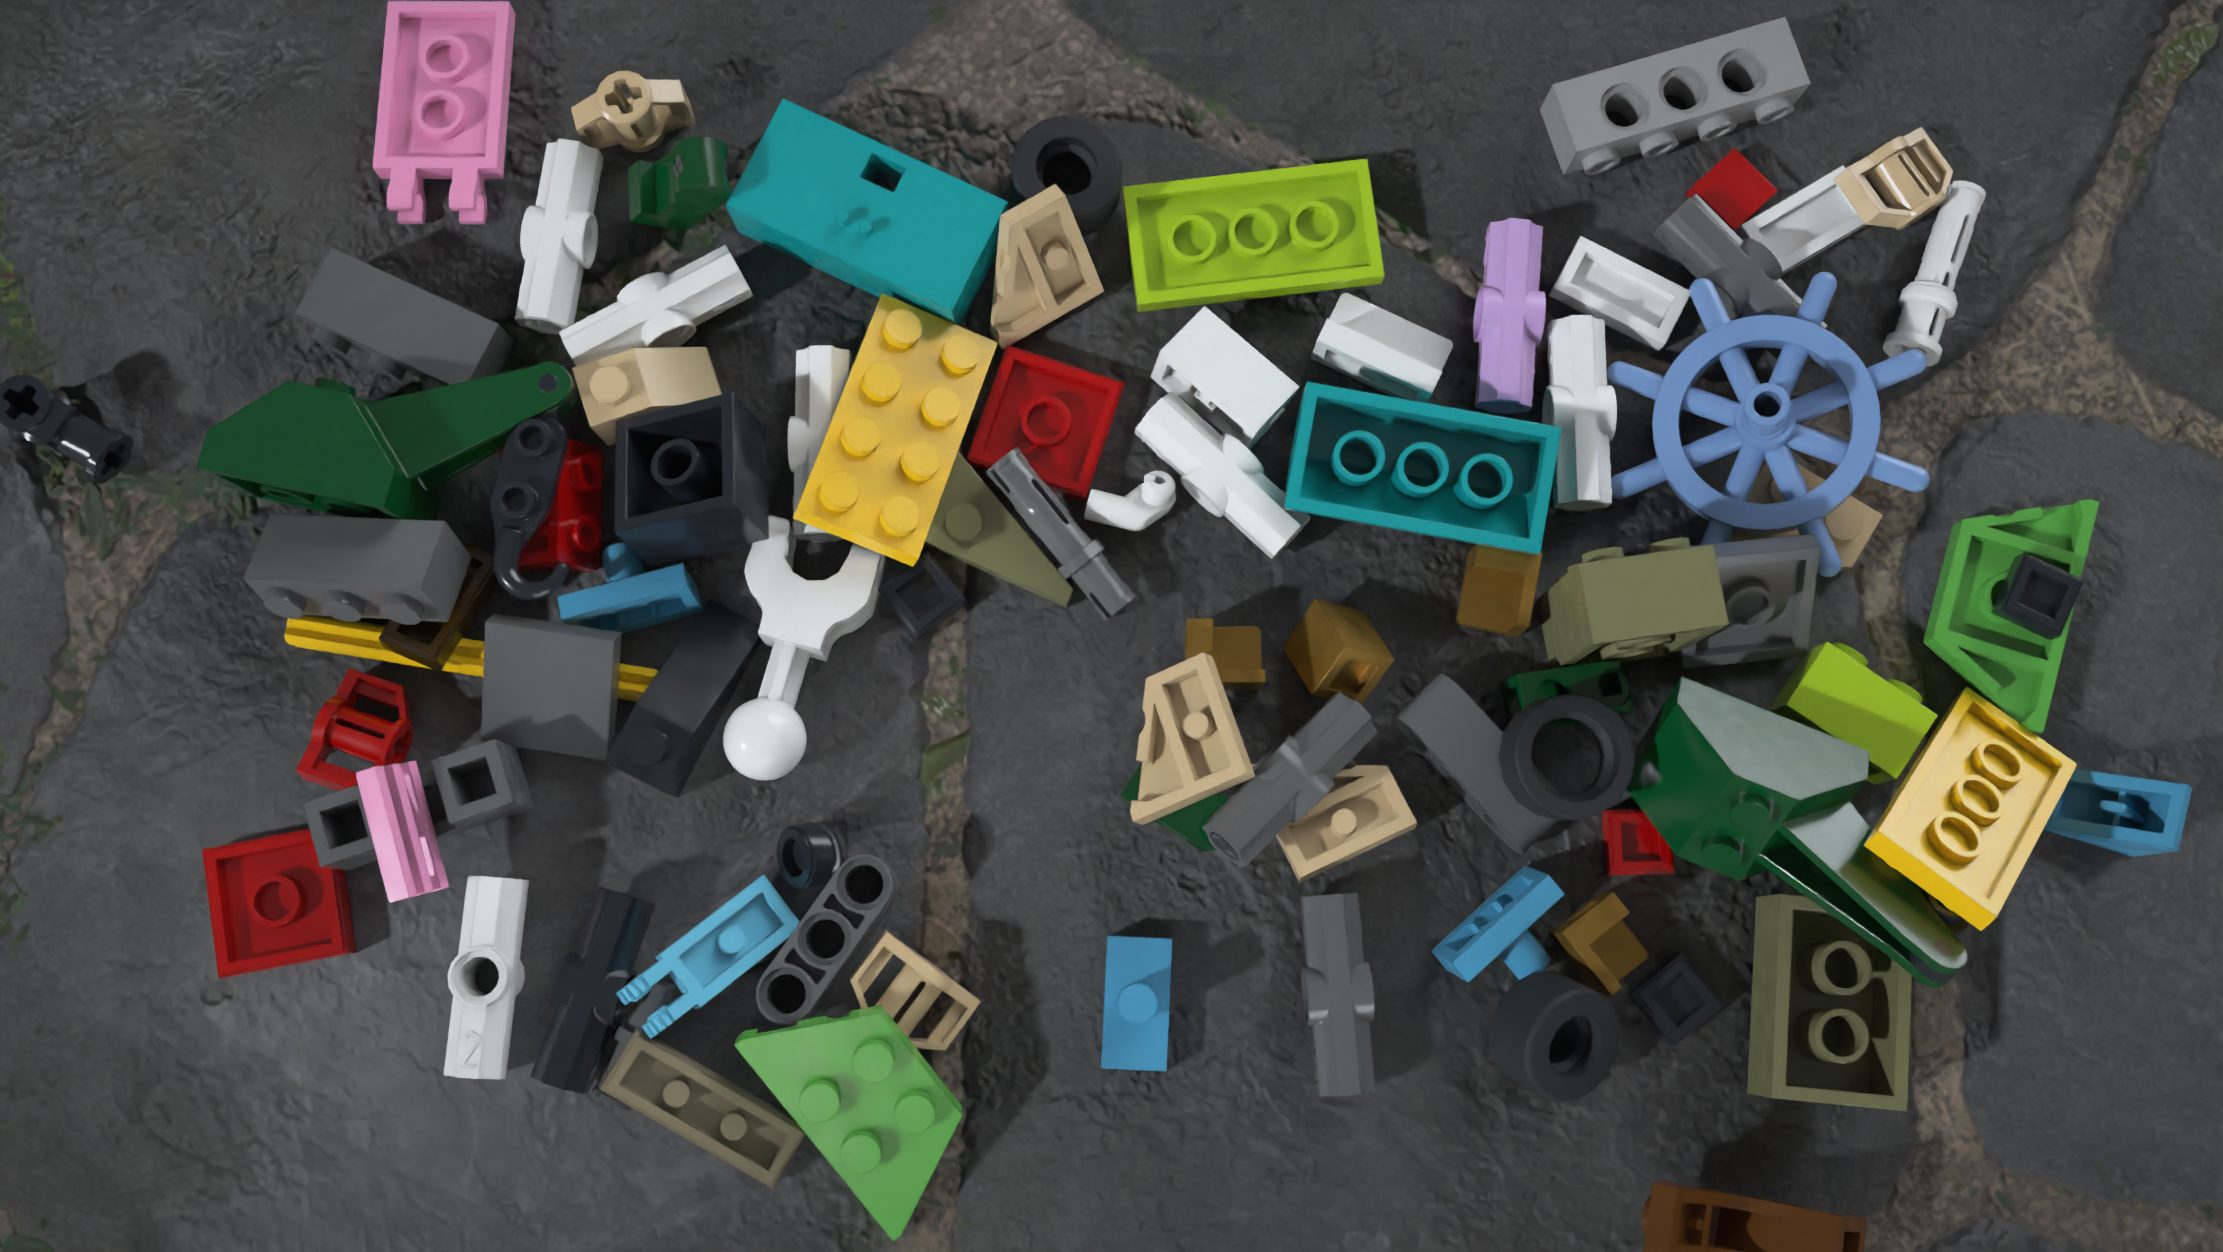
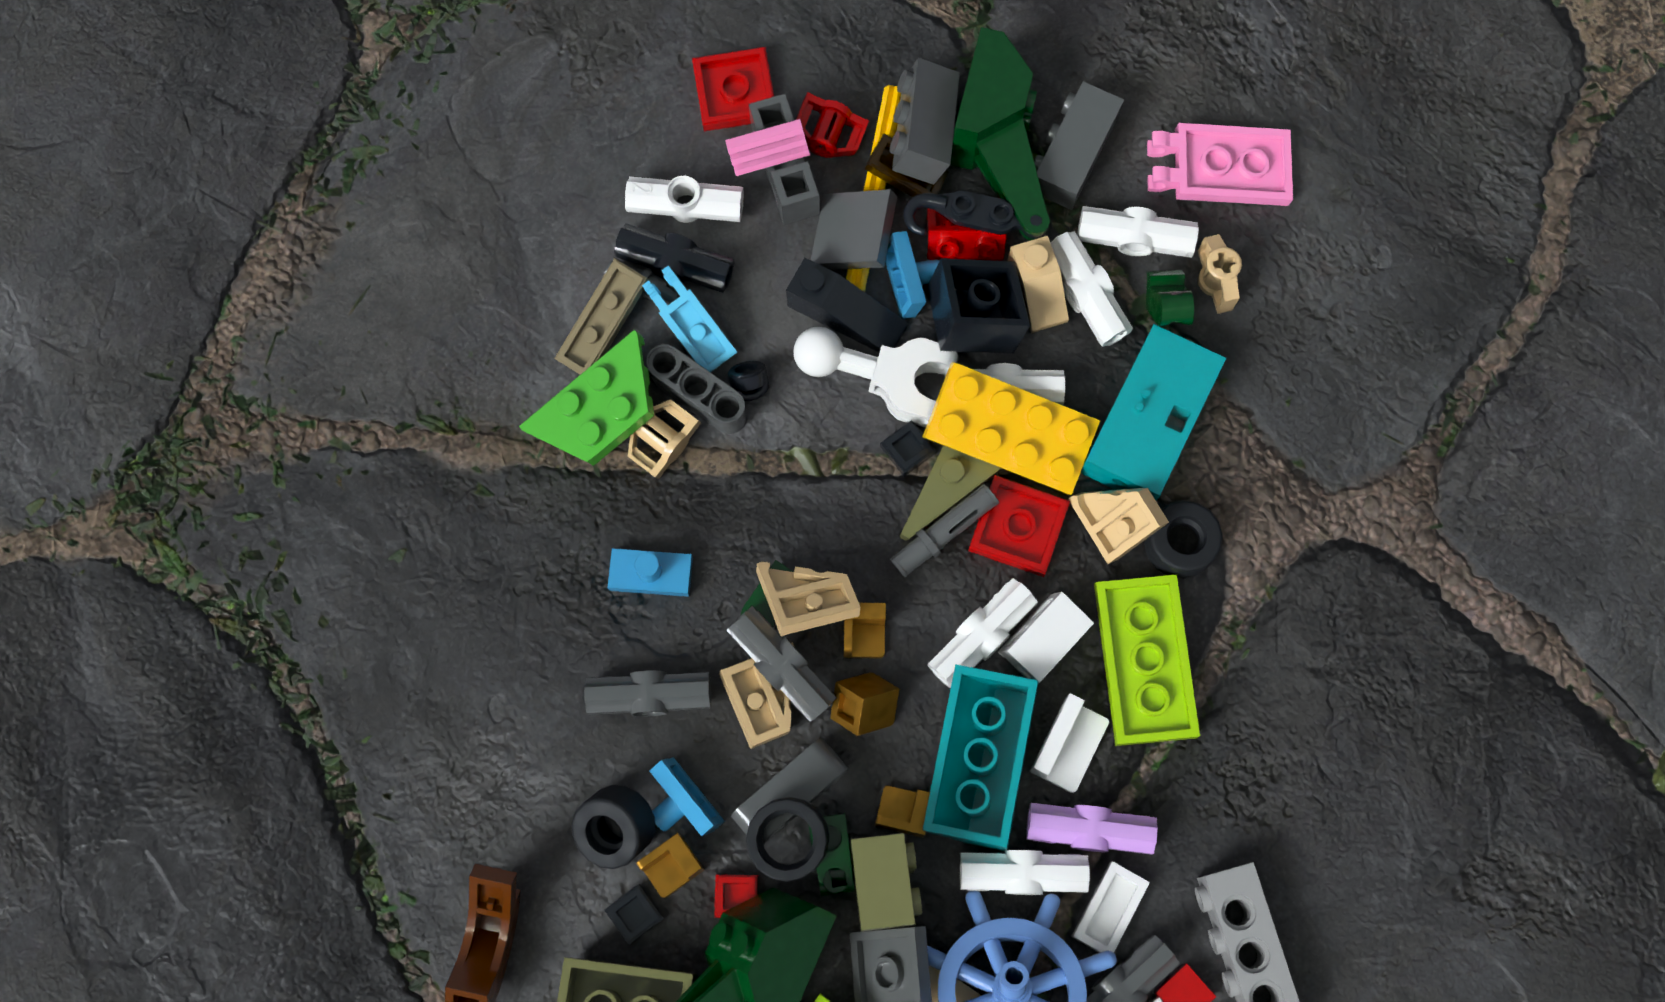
camera: 95 degrees right, 5 degrees down
white arm [1084,471,1176,531] -> none

